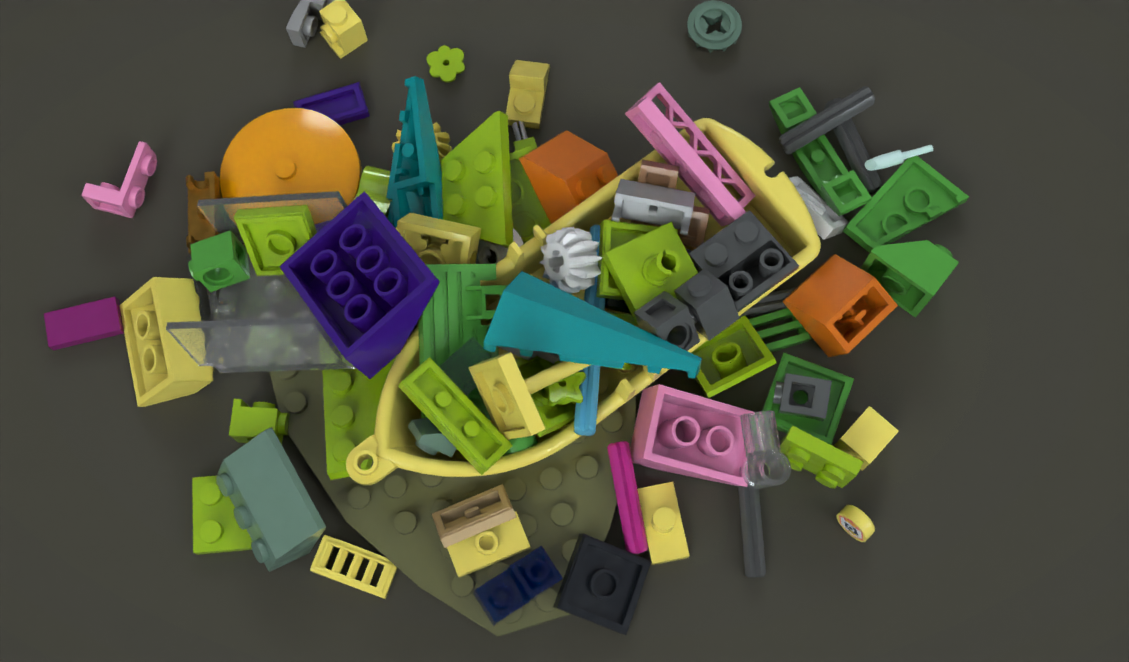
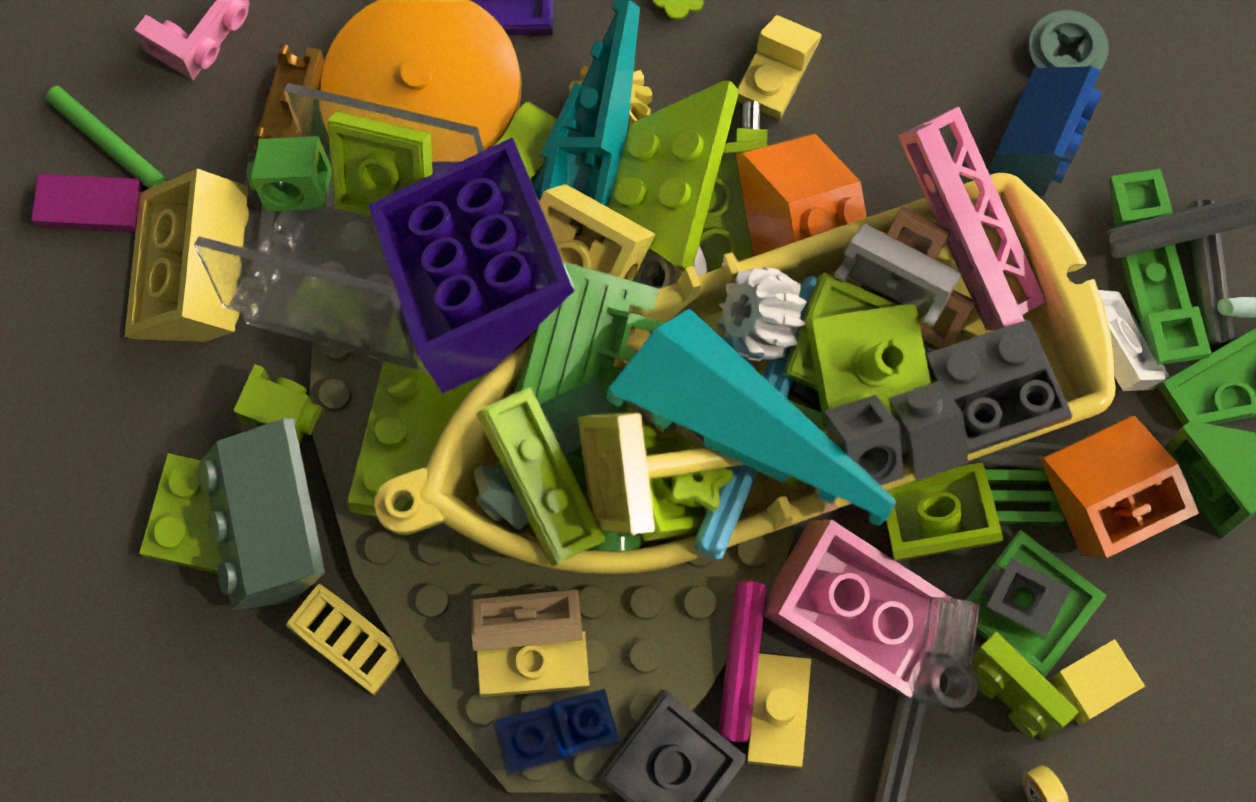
camera: 15 degrees right, 0 degrees up
none -> bright green bar [45,85,166,189]
none -> blue slope [988,66,1102,196]

